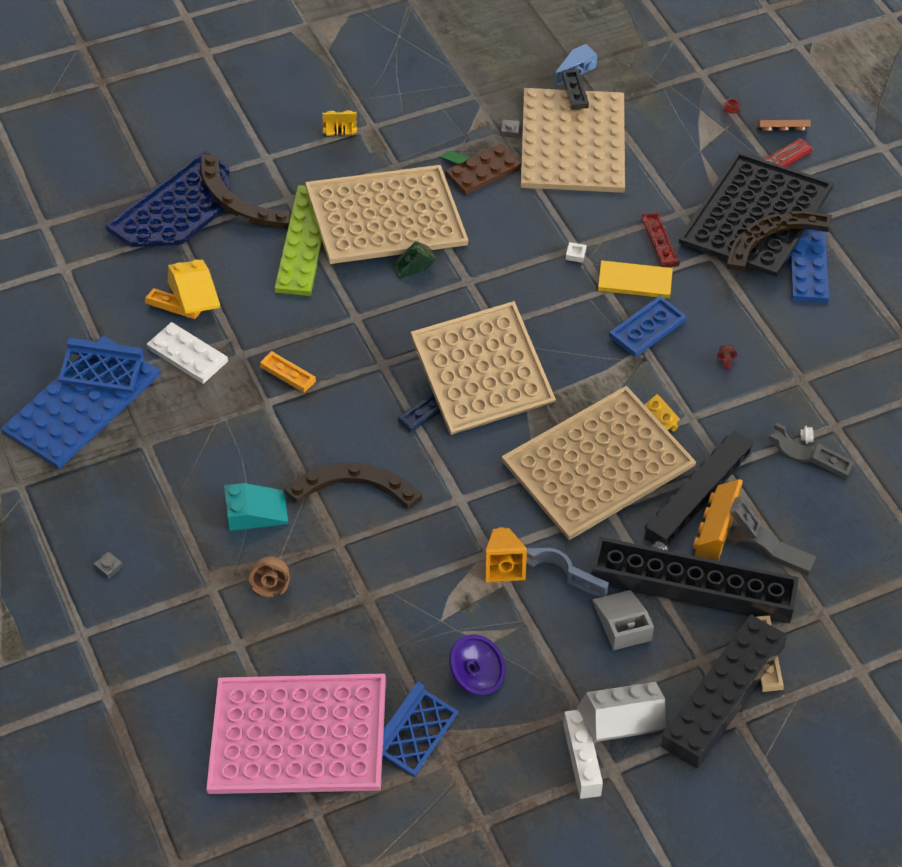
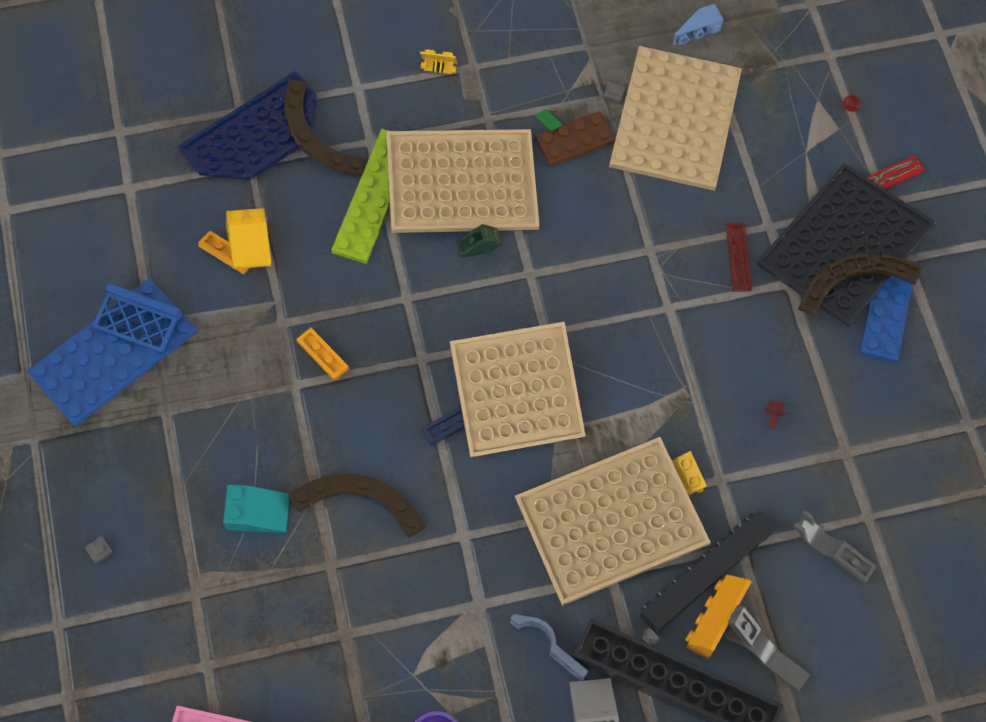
camera: 10 degrees right, 15 degrees up
white plate [147,322,228,384] -> none
medium nougat cylinder [249,556,290,597] -> none
light orange slope [485,527,527,582] -> none
black plate [562,69,589,110] -> none
white plate [565,242,587,263] -> none
yellow tile [598,260,673,299] -> none
blue plate [609,296,687,358] -> none
nougat plate [757,120,811,131] -> none
white plate [801,425,814,444] -> none

